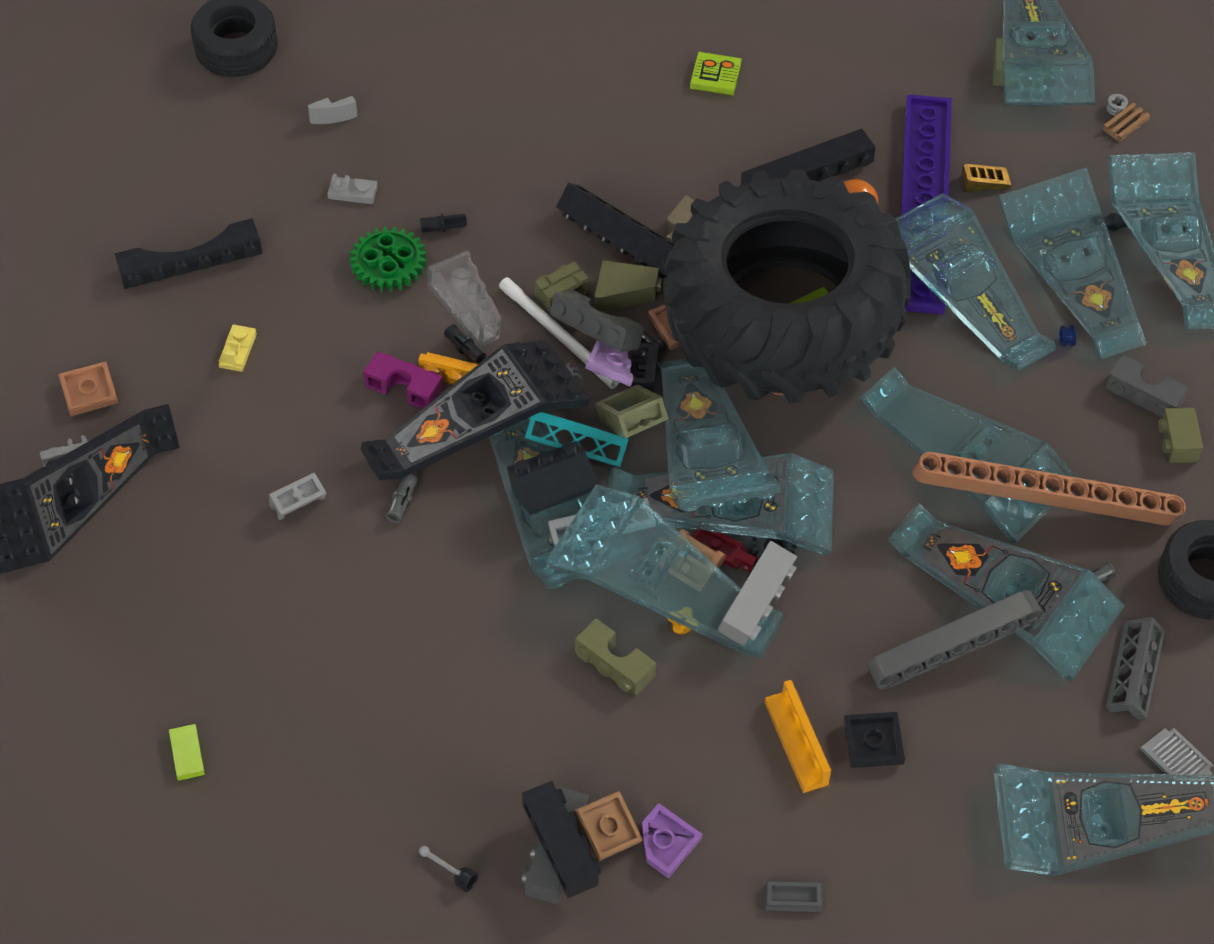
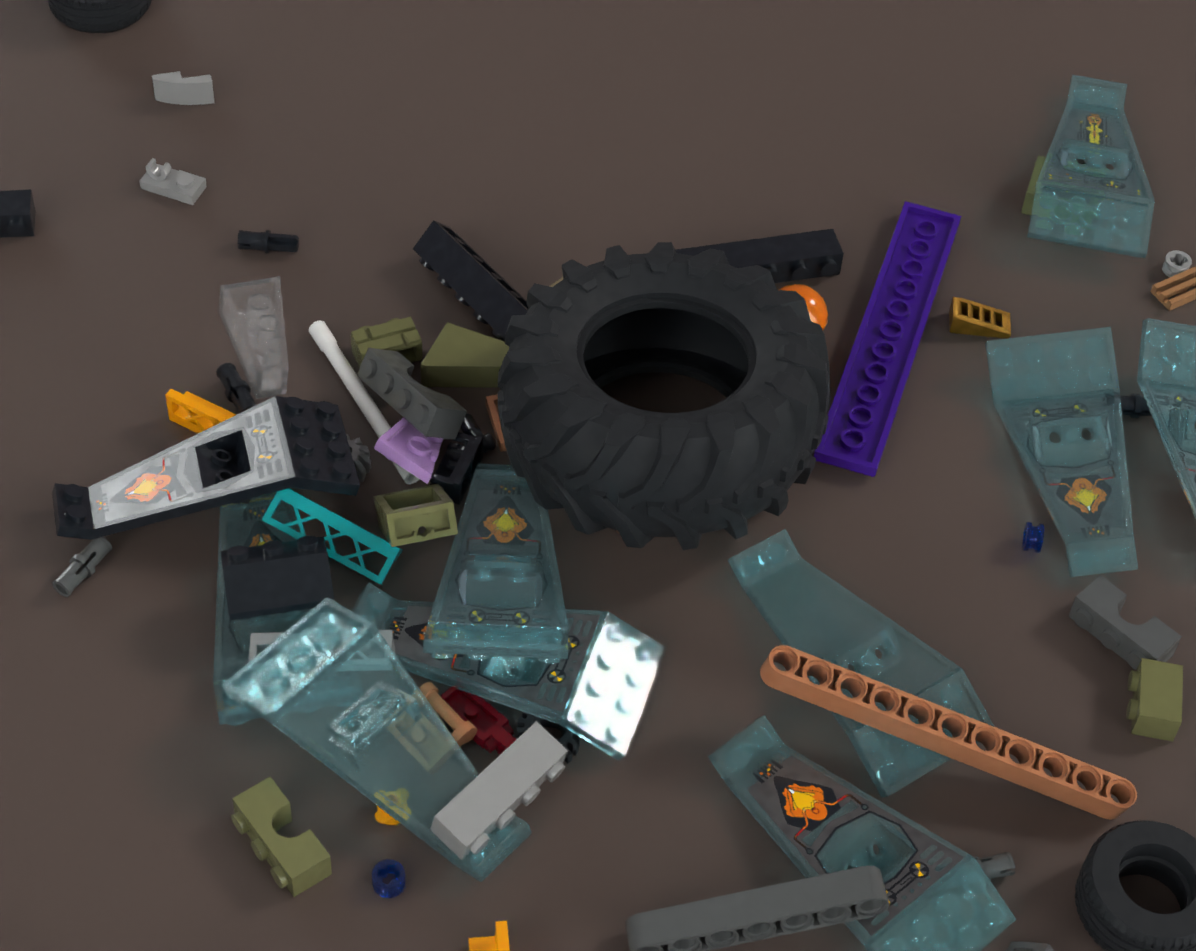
camera: 10 degrees right, 5 degrees down
green gear [350,226,427,292] -> none
magenta arch [363,351,443,409] -> none
lime tile [690,52,742,96] -> none
clear light blue wing [895,193,1056,371] -> none
none -> clear blue bush [372,859,406,898]

